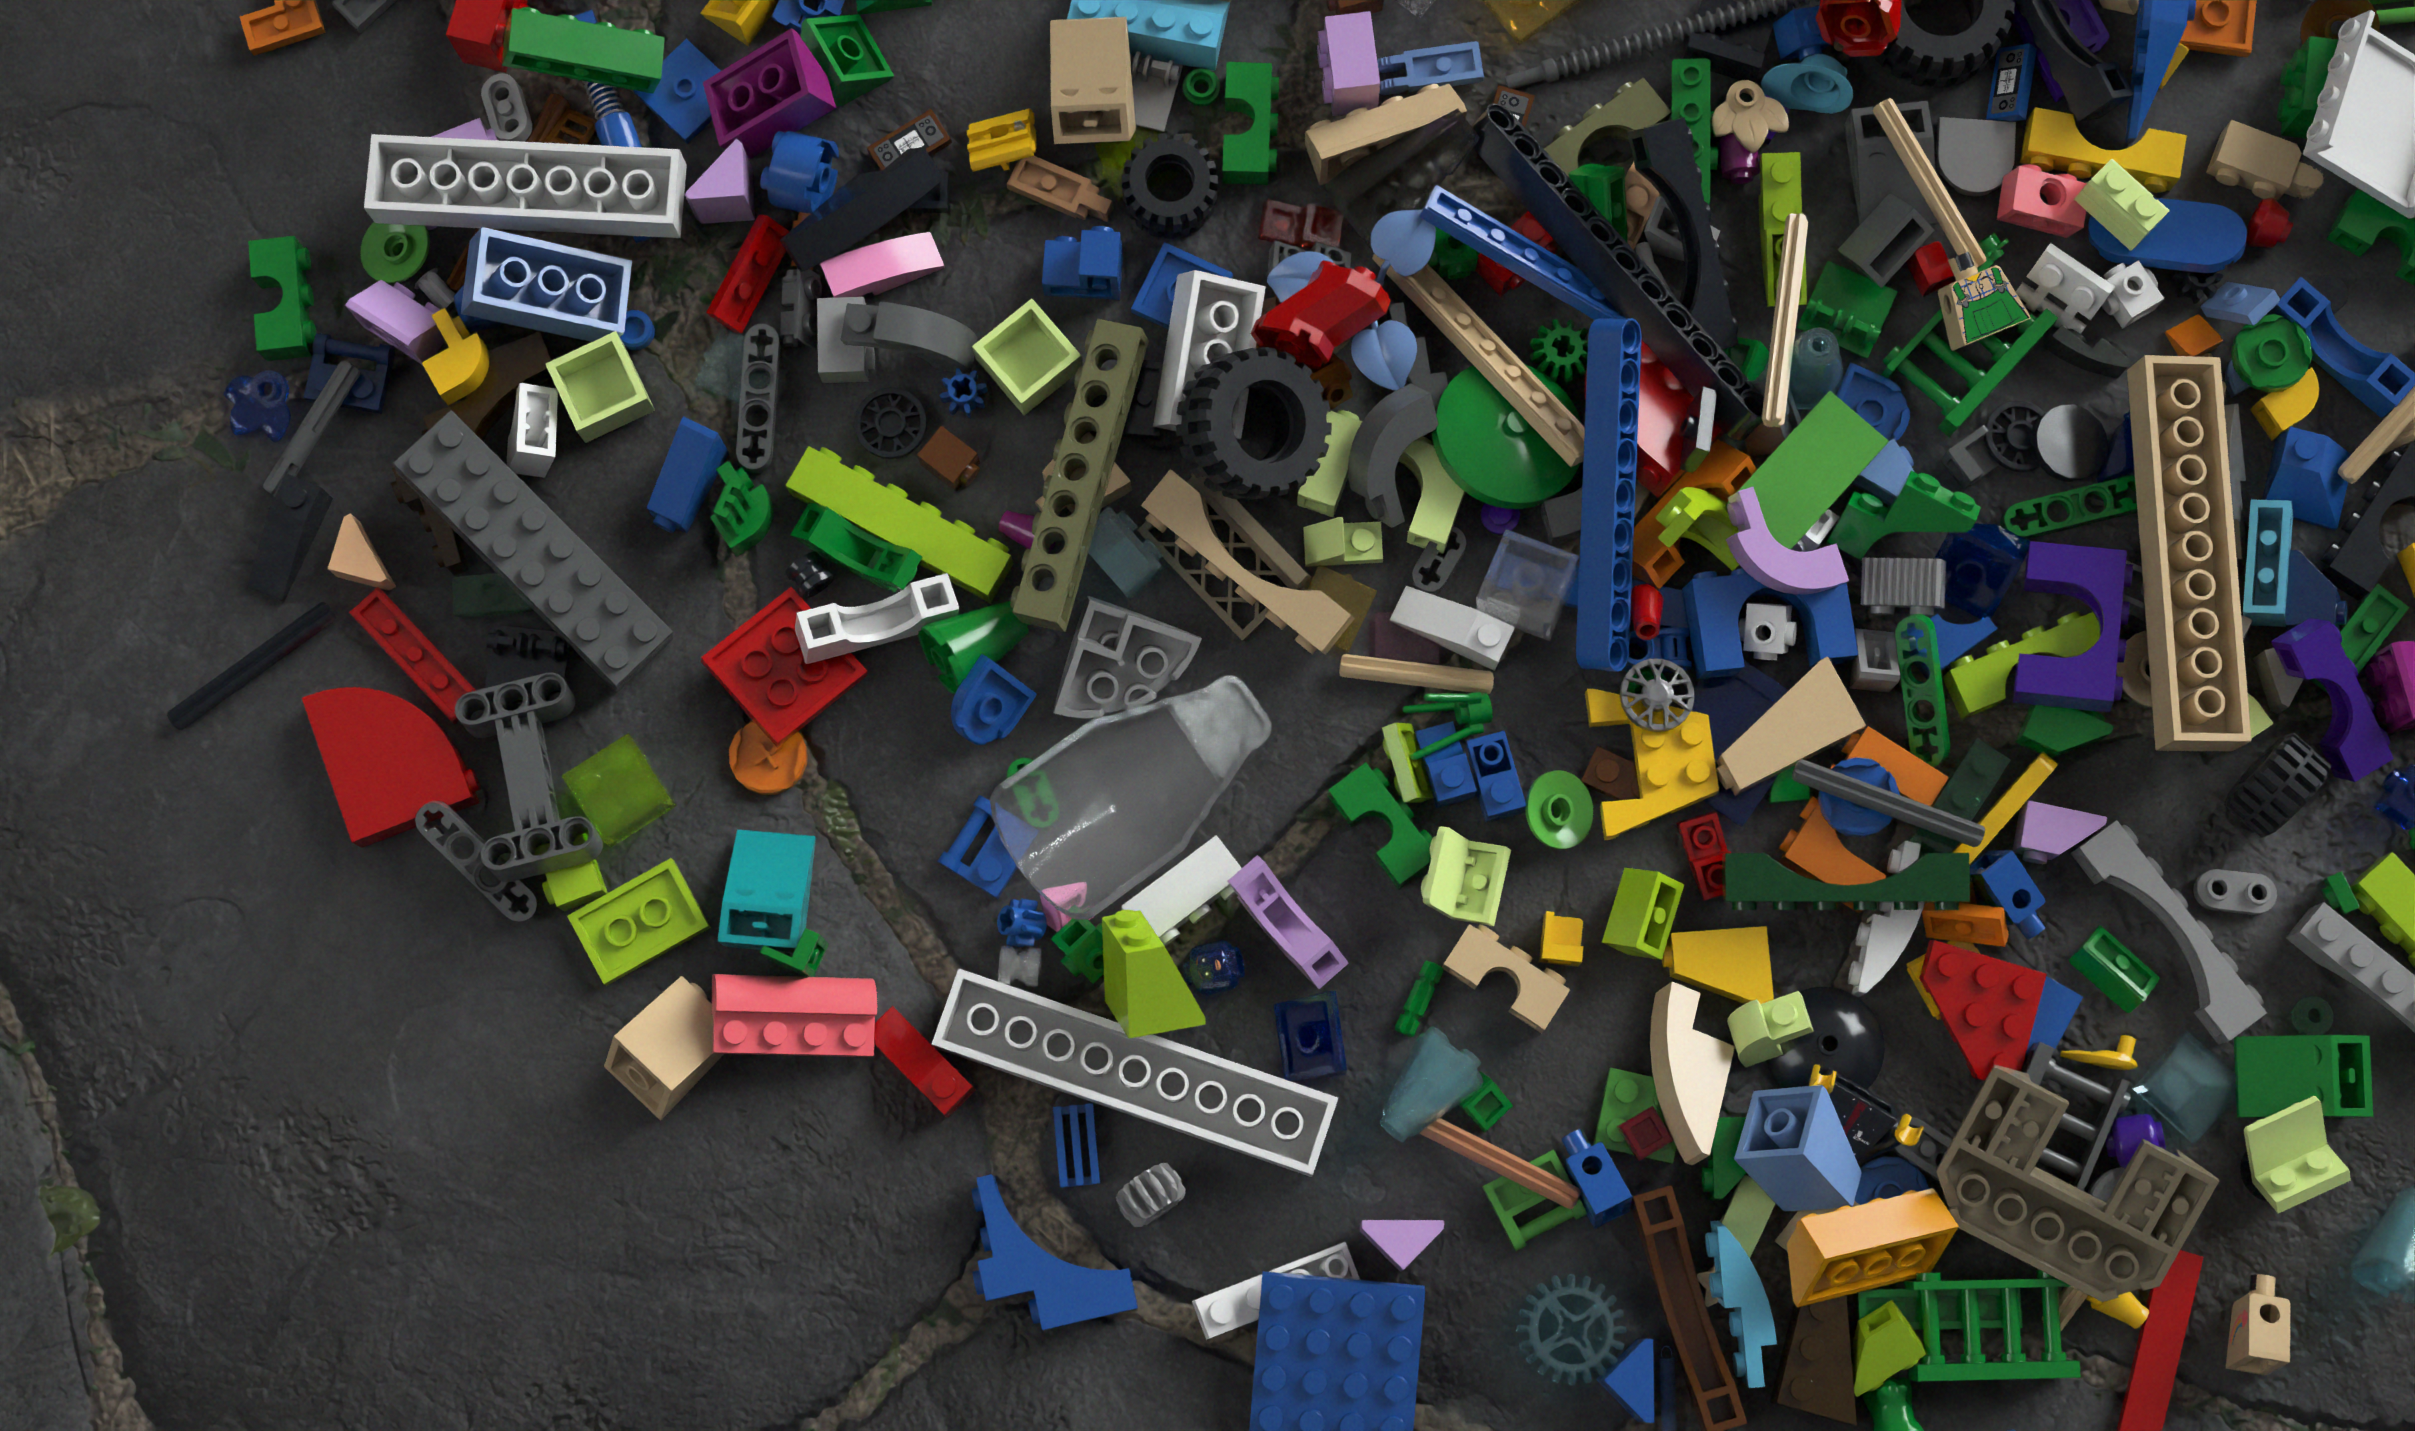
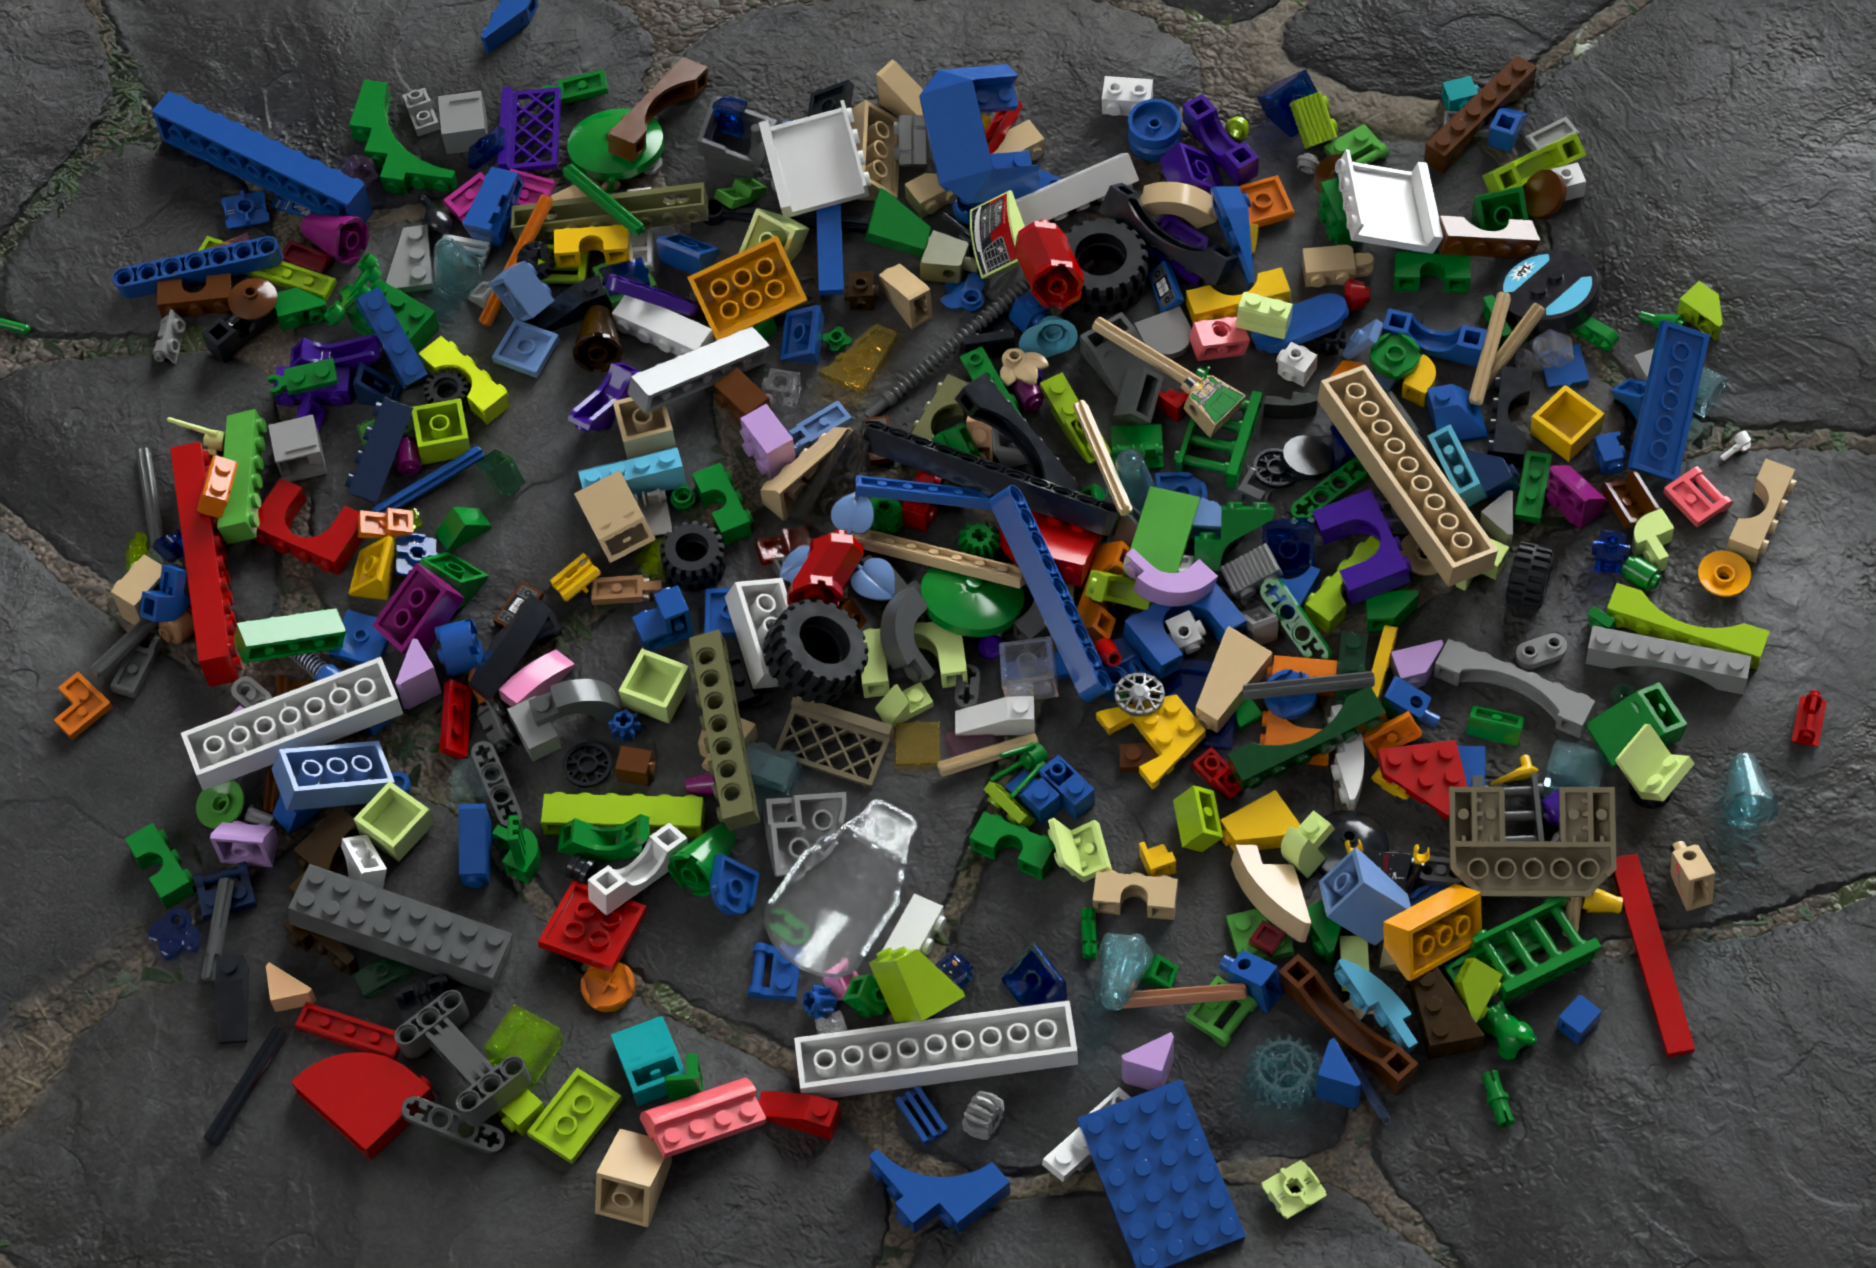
camera: 25 degrees left, 20 degrees down
yellow brick [422,308,489,406] -> none
tan arch [1141,469,1355,655] -> none
lavender arch [1227,855,1349,989] -> none
bright green dish [1525,770,1593,849] -> none
plate [1679,386,1716,473] -> none
white plate [2016,243,2115,334] -> none
dark purple arch [2271,618,2394,782] -> none

